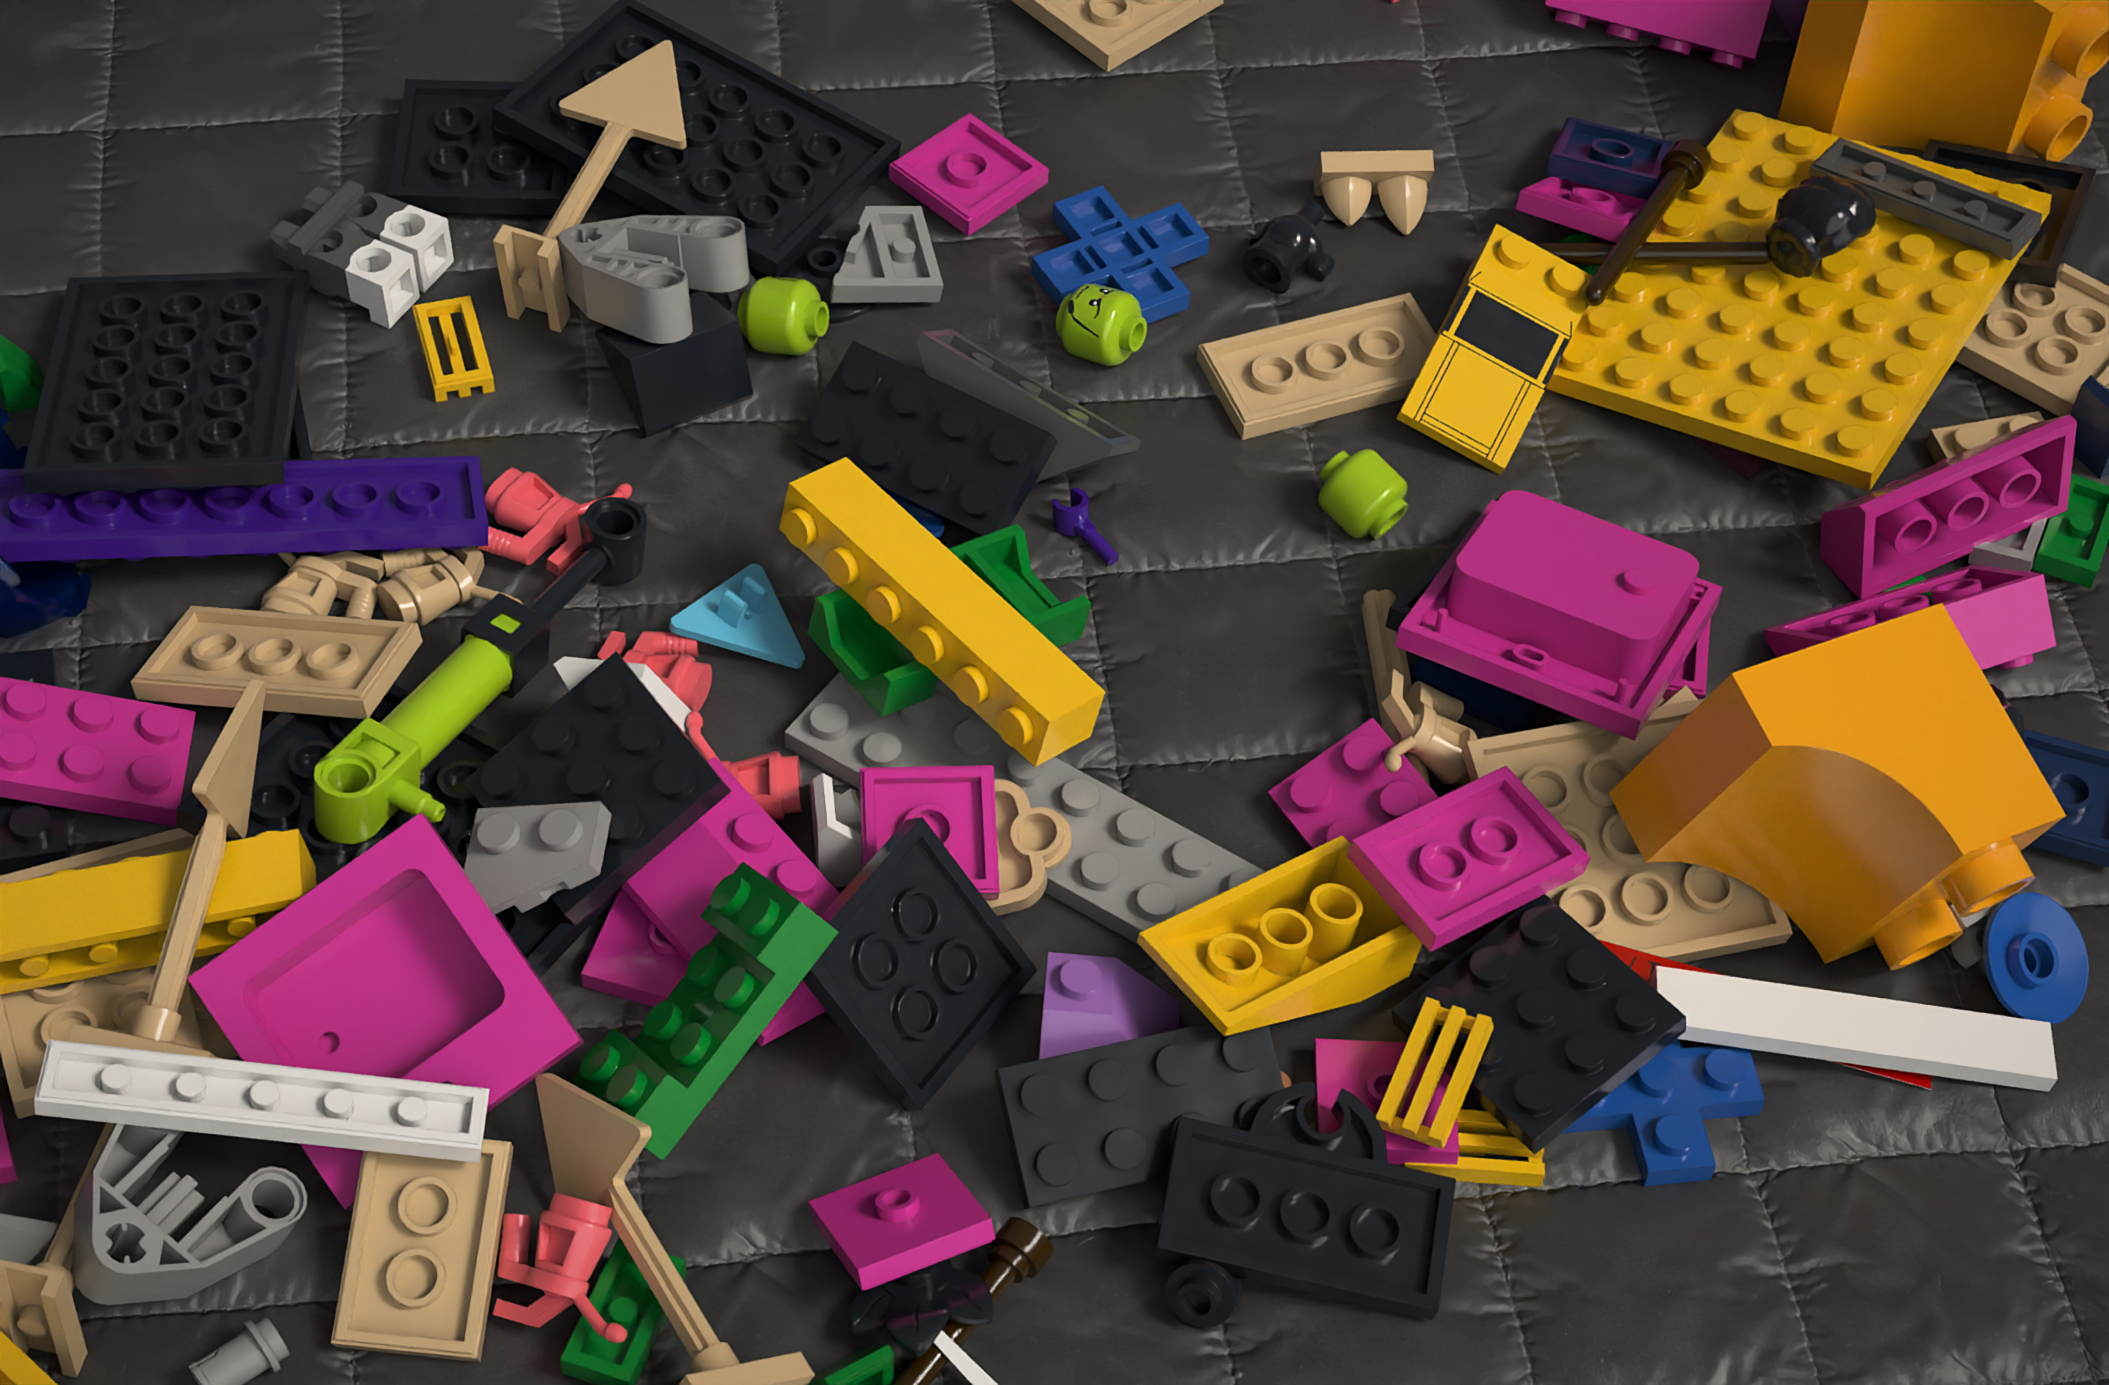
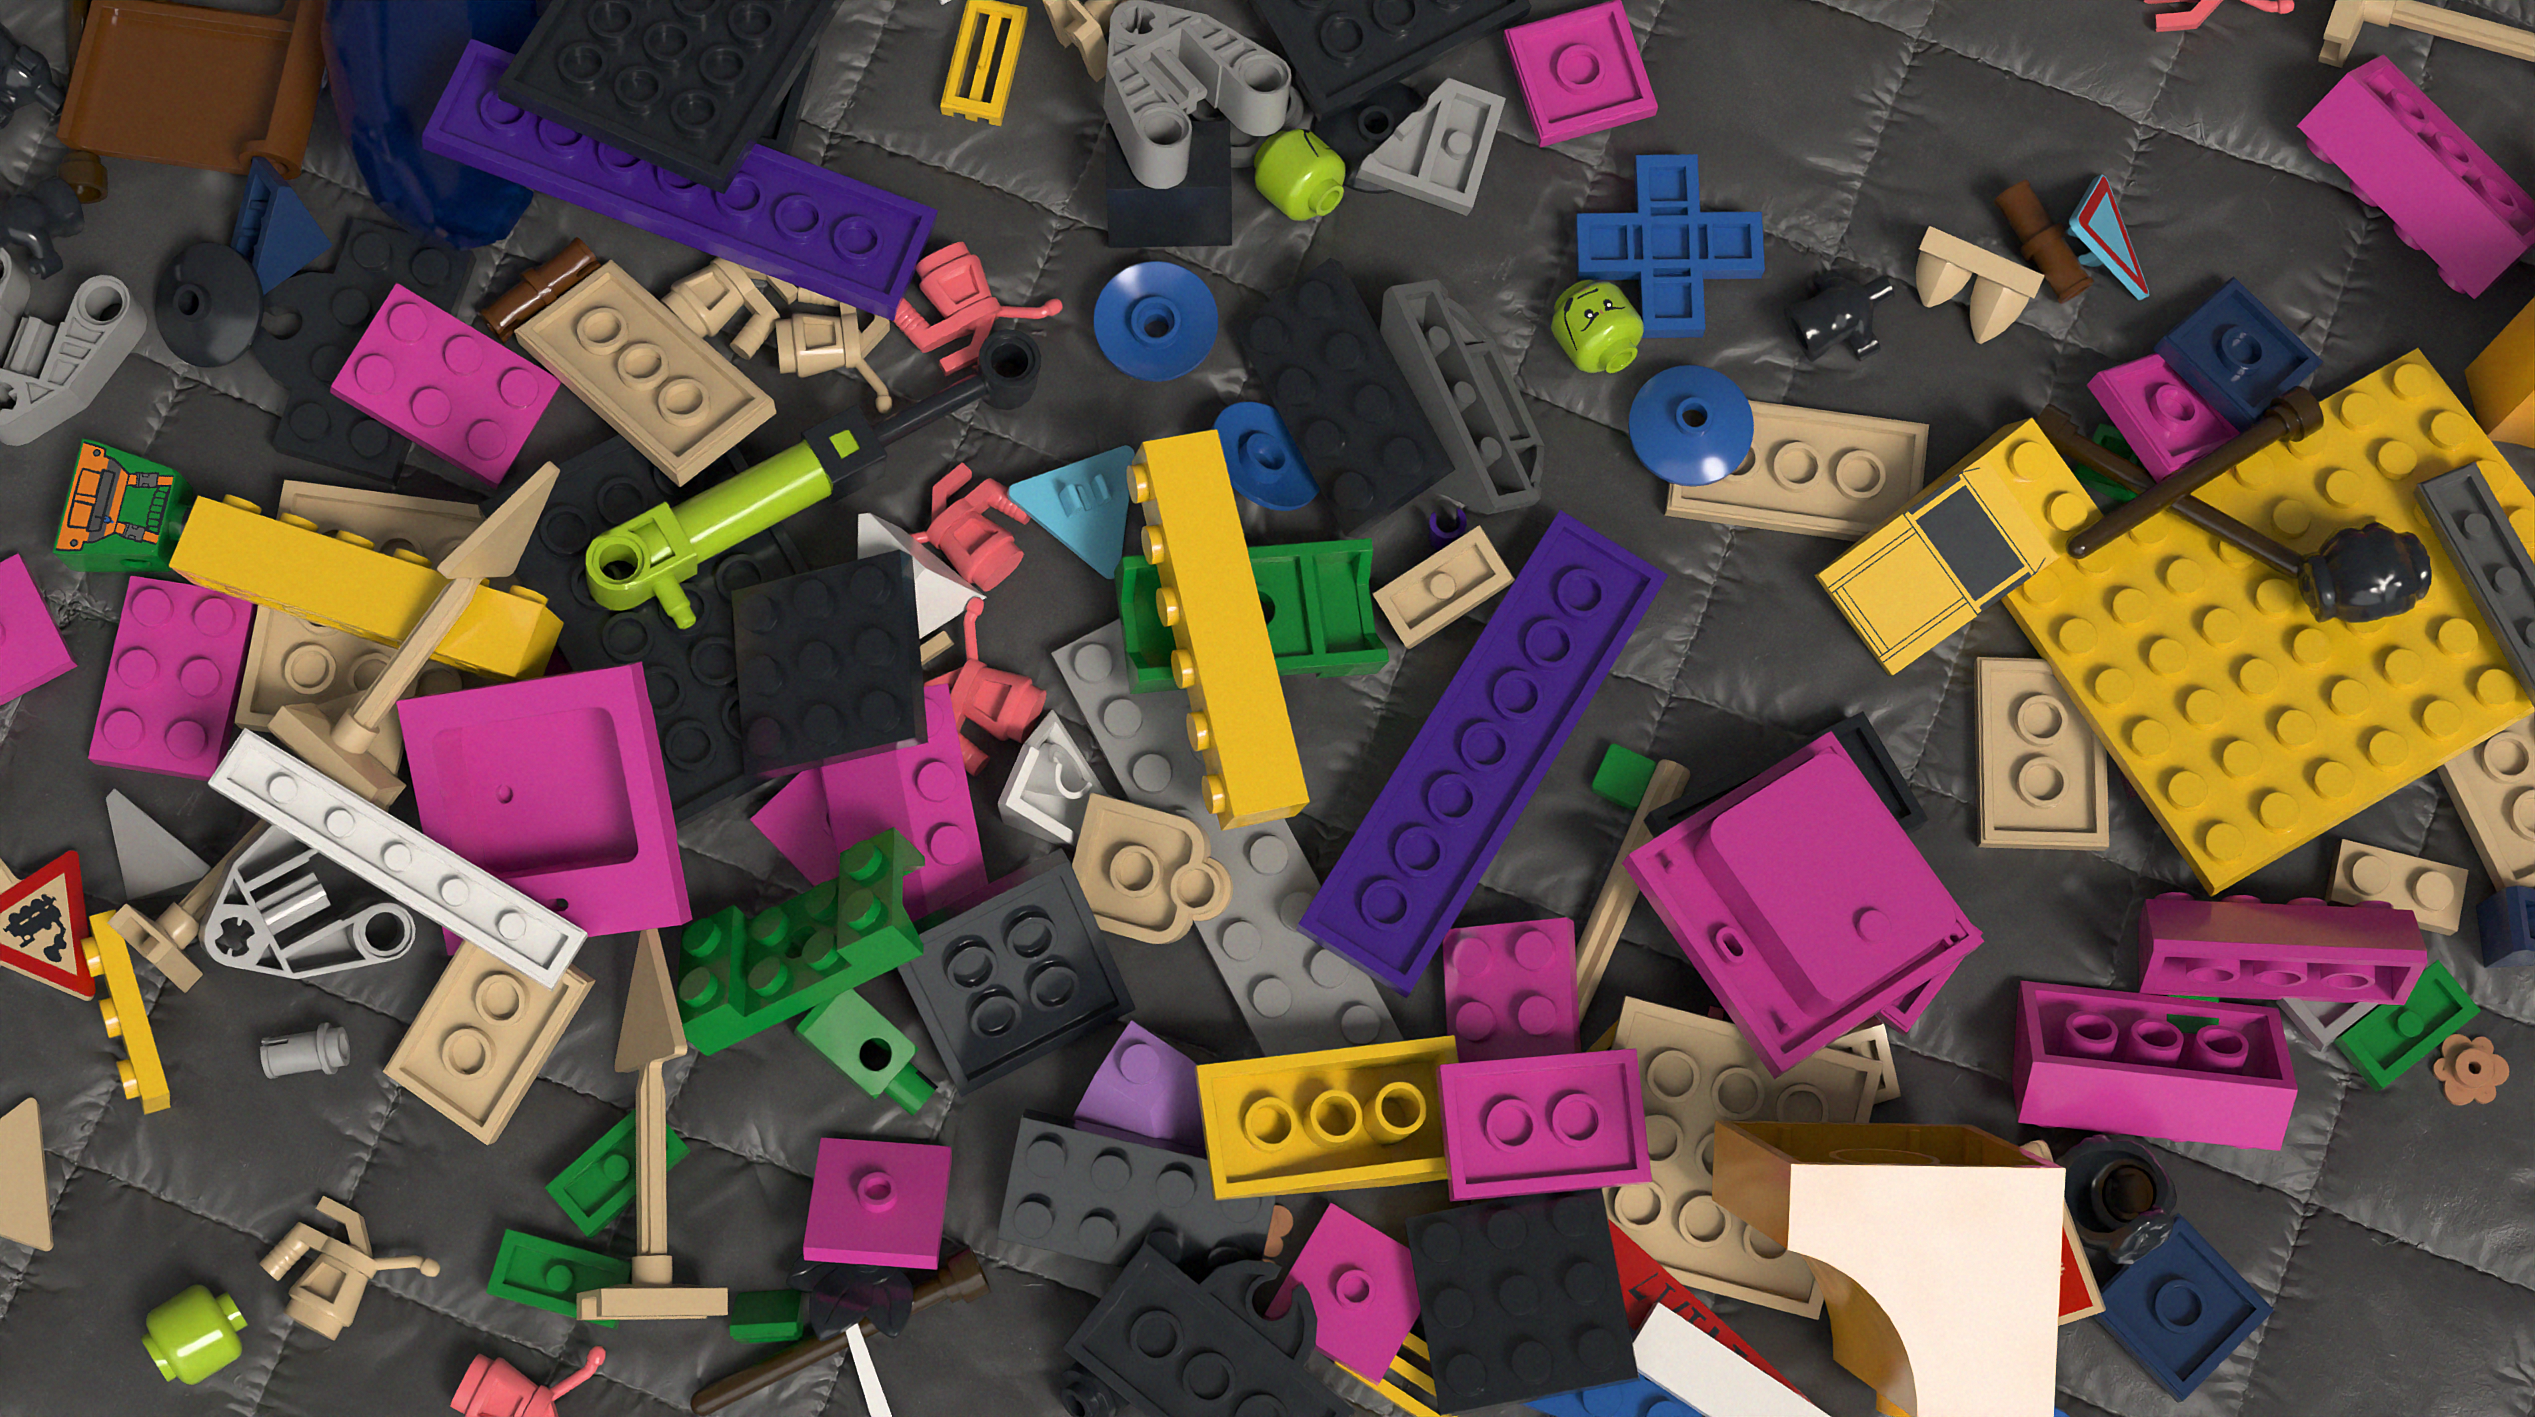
camera: 30 degrees right, 25 degrees up
light grey wing [464,801,612,914] -> none
coral piece [492,1192,627,1343] -> none
dark pink plate [859,765,1000,900] -> none
lime head [1318,449,1409,539] -> none
yellow tile [1376,997,1494,1150] -> none
tan piece [1381,669,1477,787] -> none
none -> reddish brown pin [478,237,601,344]
none -> torso [793,989,938,1116]
none -> blue dish [1094,261,1218,382]
none -> dark purple plate [1296,510,1668,999]
none -> tan plate [1373,525,1515,649]
none -> green piece [1591,743,1657,811]
none -> blue dish [1628,365,1754,487]
none -> tan tile [1974,657,2109,851]
none -> reddish brown pin [1993,179,2094,304]
none -> medium azure piece [2068,174,2149,300]

